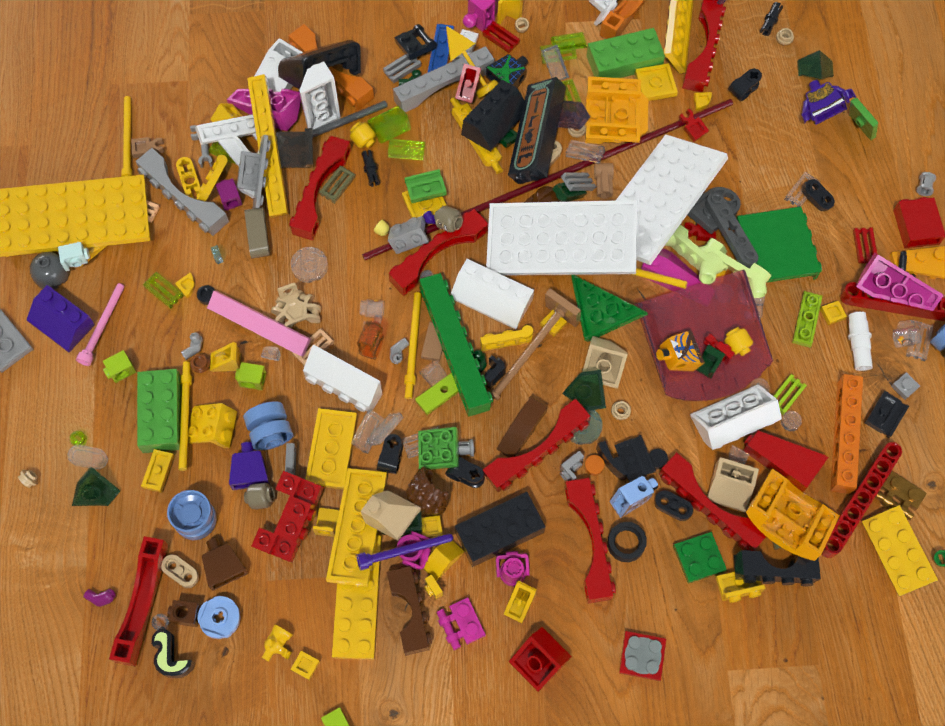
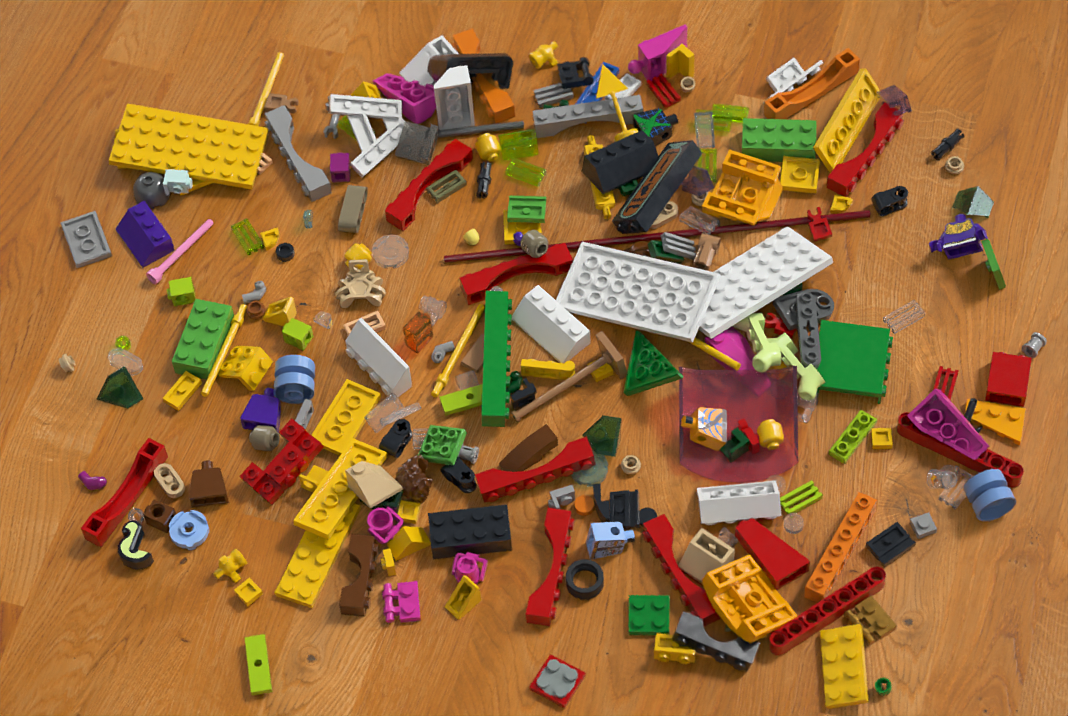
camera: 25 degrees right, 10 degrees down
medium blue wheel [167,490,217,540] -> none
yellow beam [176,157,201,200] -> none
yellow plate [198,155,228,202] -> none
bright pink tile [207,291,311,356] -> none
light grey bracket [236,135,270,209] -> none
yellow plate [247,74,289,218] -> none
dark purple piece [356,534,453,571] -> none
light grey bracket [388,216,429,254] -> none
slope [455,63,481,103] -> none
red slope [509,627,572,692] -> none
tan slope [581,336,628,389] -> none
black plate [654,490,693,521] -> none
black plate [802,179,835,211] -> none
white piece [848,312,873,371] -> none
none -> yellow head [344,243,372,270]
none -> yellow piece [528,42,558,69]

